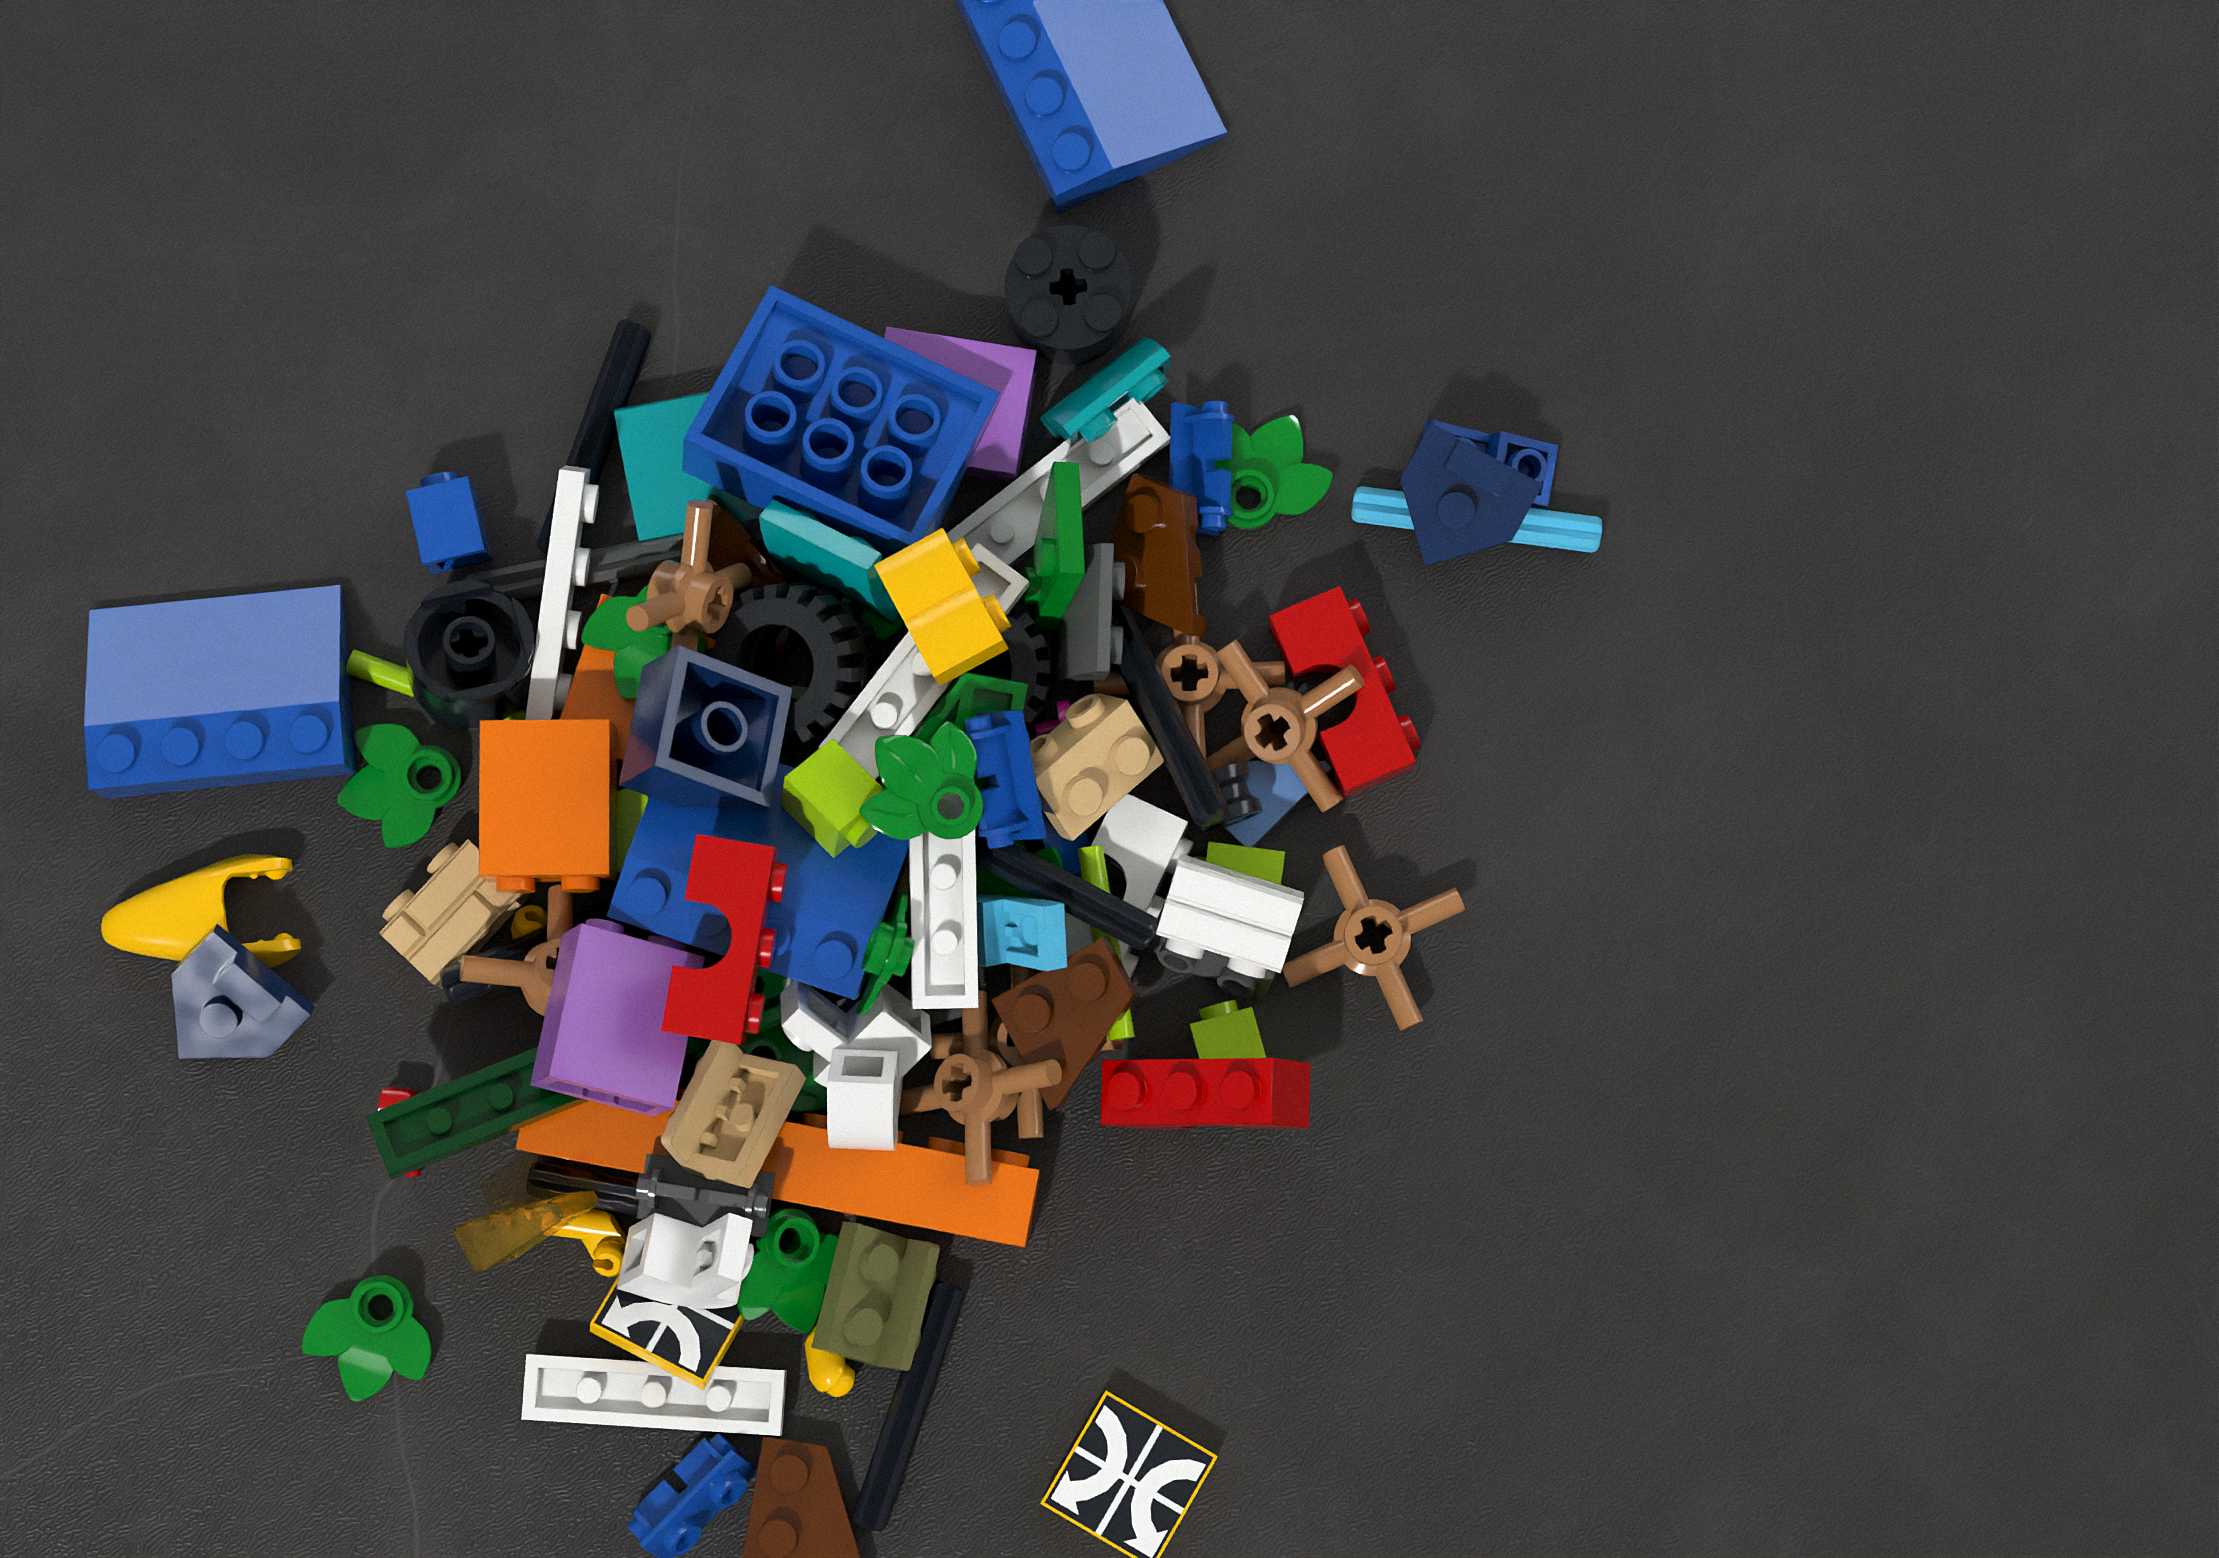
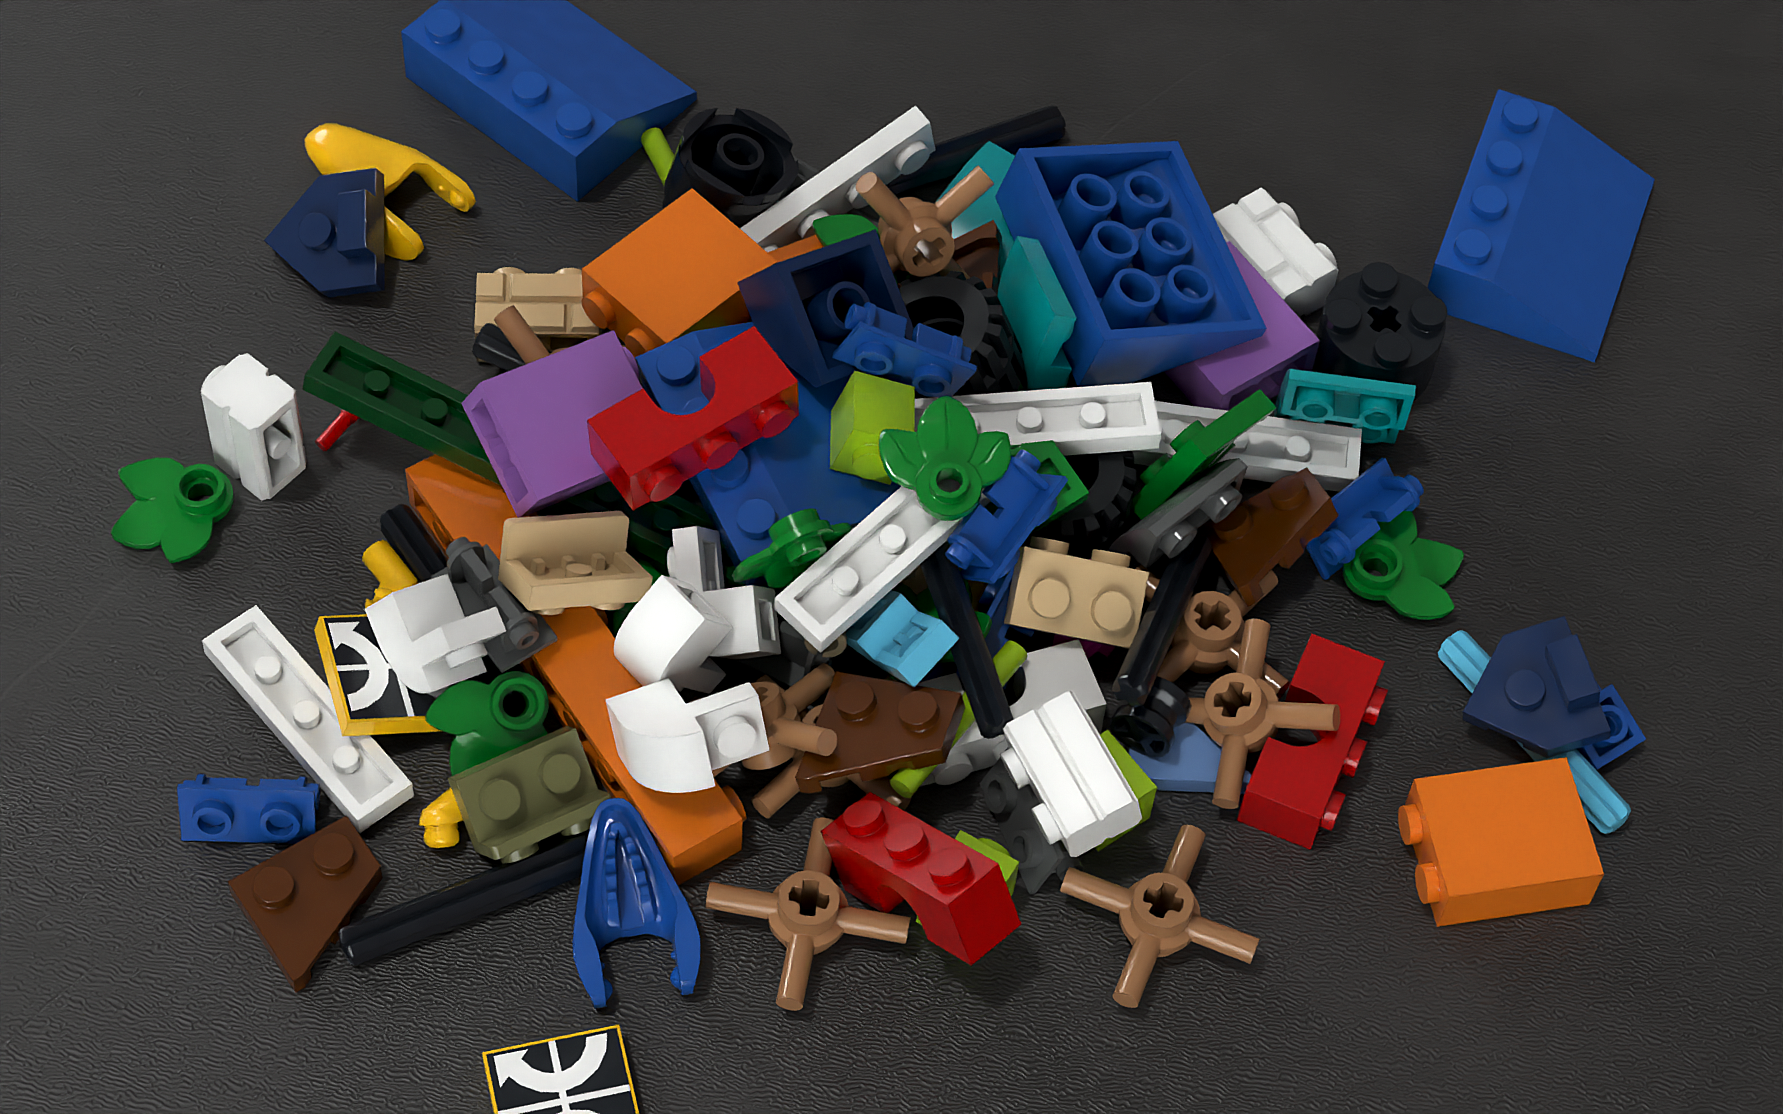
camera: 35 degrees right, 25 degrees down
green plate [337,724,462,848] -> none
blue brick [406,472,493,575] -> none
clear yellow slope [454,1190,599,1272] -> none
yellow brick [874,528,1011,686] -> none
none -> white brick [201,353,307,501]
none -> blue animal [573,798,700,1009]
none -> white brick [605,678,769,793]
none -> medium nougat bar [705,818,911,1011]
none -> blue hinge [832,302,977,398]
none -> white brick [1213,187,1339,318]
none -> orange brick [1398,757,1604,927]

